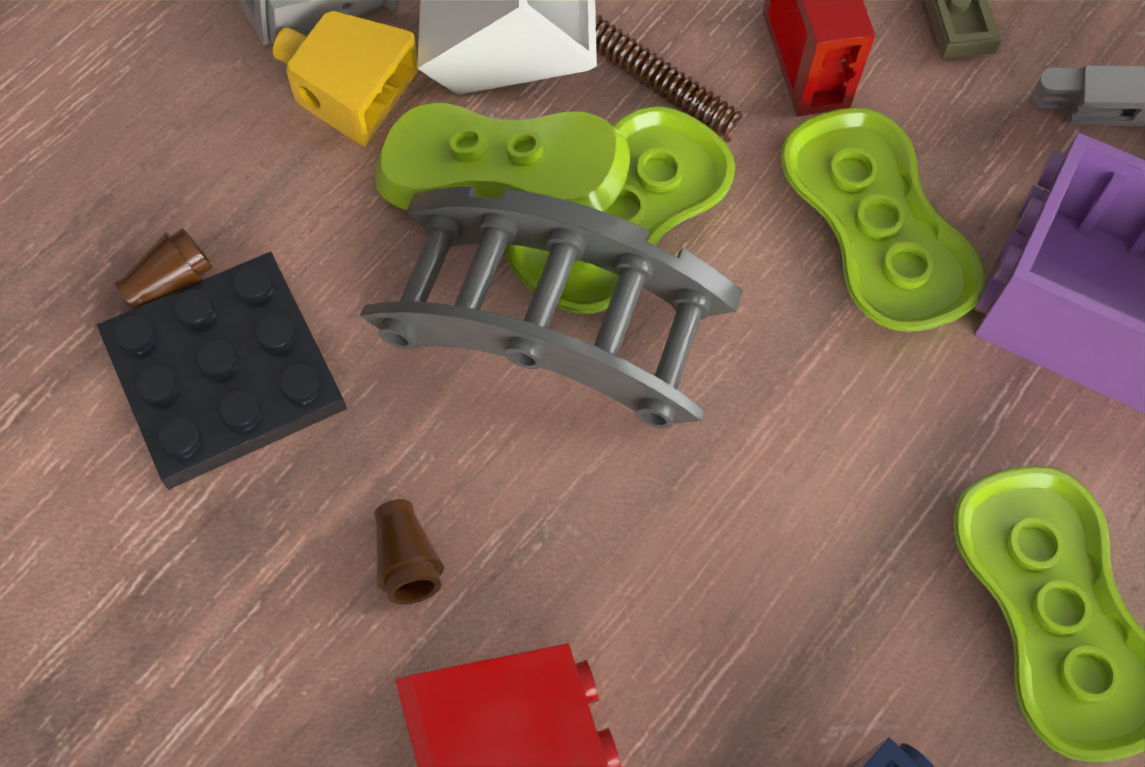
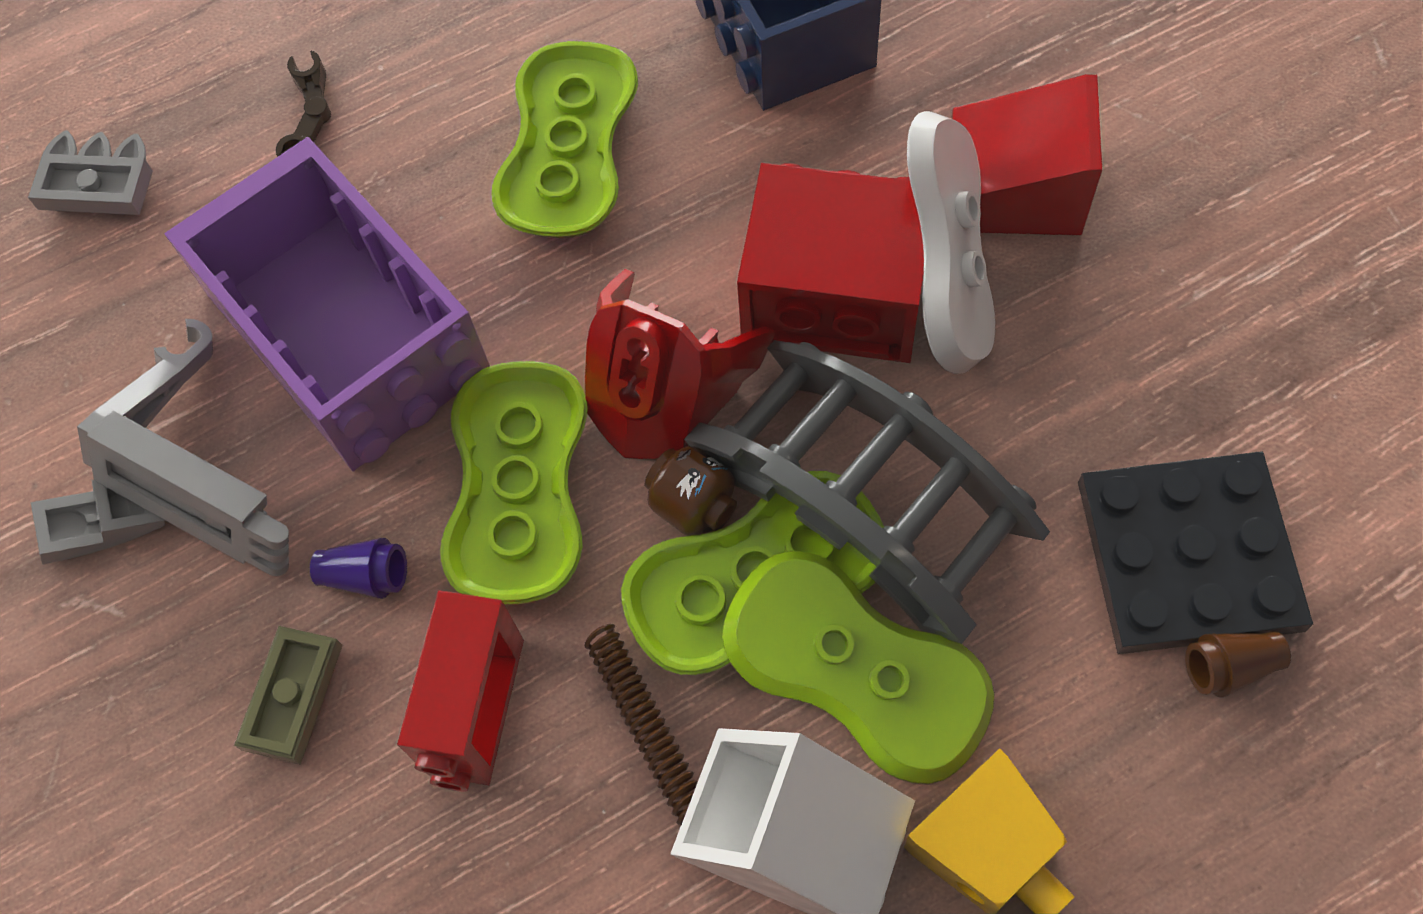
camera: 150 degrees left, 0 degrees up
reddish brown cone [374,499,444,605] -> none
none -> dark purple cone [310,538,407,599]
none -> red piece [585,269,775,459]
none -> reddish brown head [644,446,737,536]
none -> red container [737,163,924,363]
none -> white plate [907,111,995,374]

